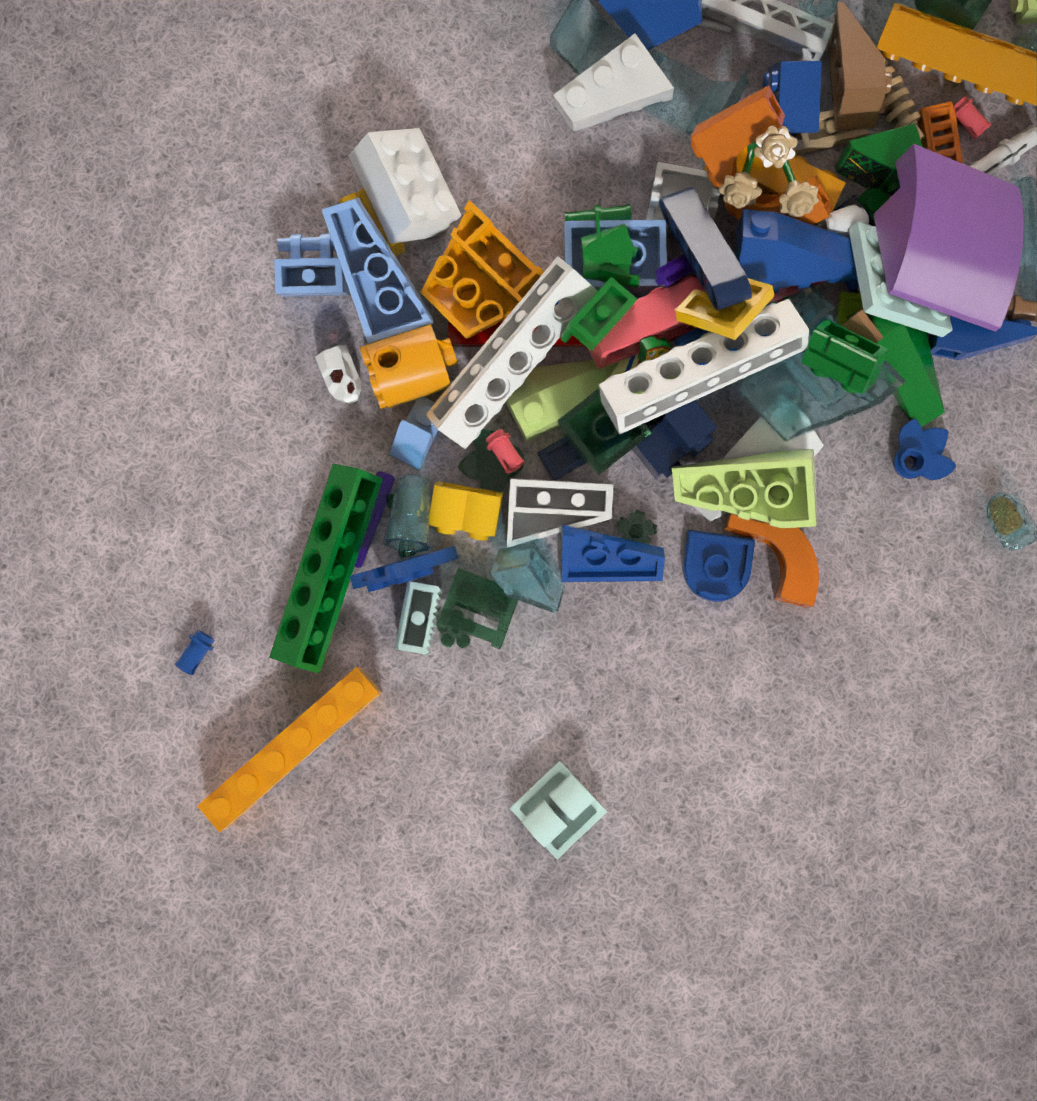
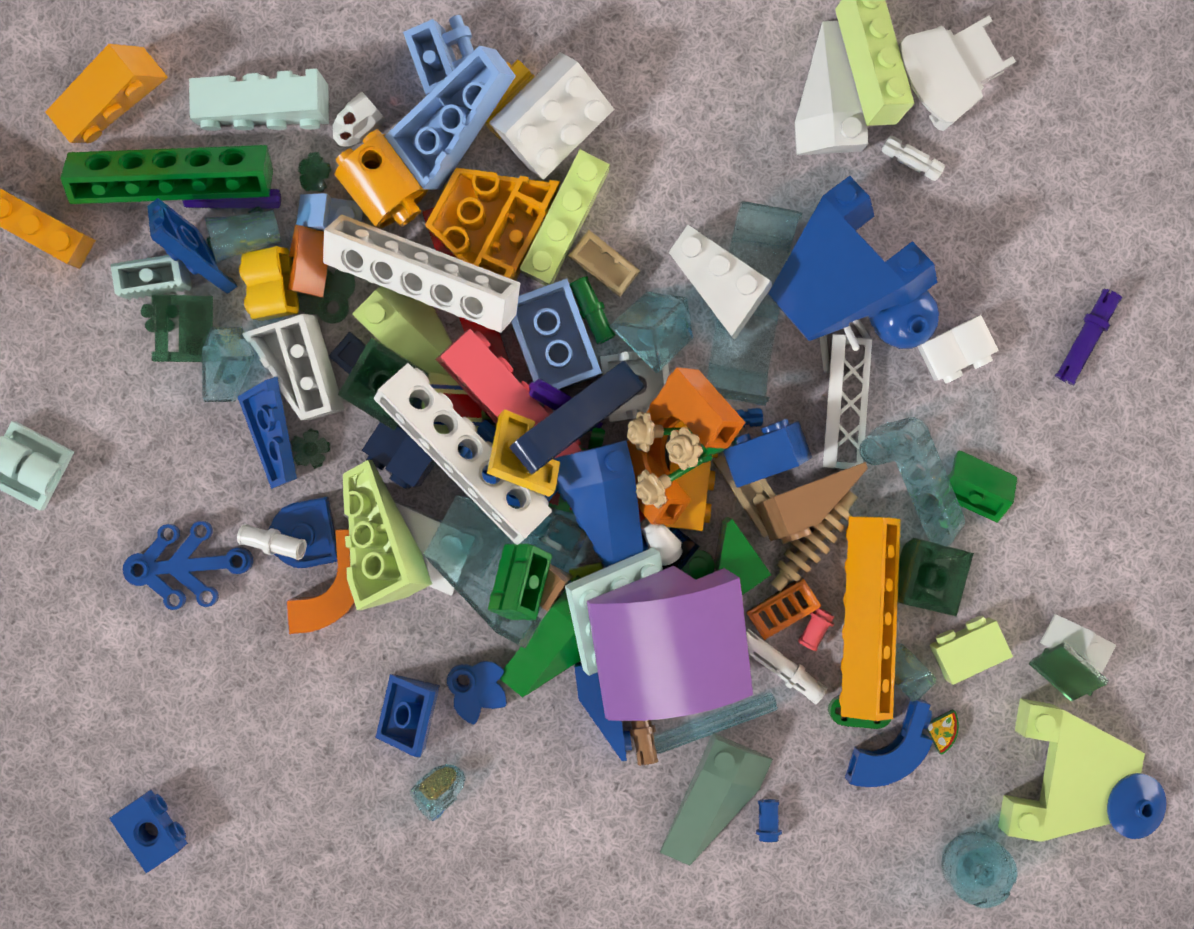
camera: 70 degrees right, 5 degrees up
blue pin [174,630,215,675] -> none
coral pin [486,429,525,474] -> none
green panel [560,277,638,351] -> none
green piece [580,213,639,288] -> none
green tile [638,336,673,363] -> none
none -> light orange wedge [45,44,168,144]
none -> blue brick [109,790,188,873]
none -> blue plant [123,521,253,610]
none -> light aqua wedge [189,68,329,131]
none -> white pin [237,524,307,560]
none -> orange slope [287,225,327,297]
none -> clear green plant [298,152,332,192]
none -> blue slope [375,674,440,757]
none -> yellowish green brick [520,149,610,286]
none -> tan plate [568,230,640,298]
none -> clear light blue slope [610,292,693,373]

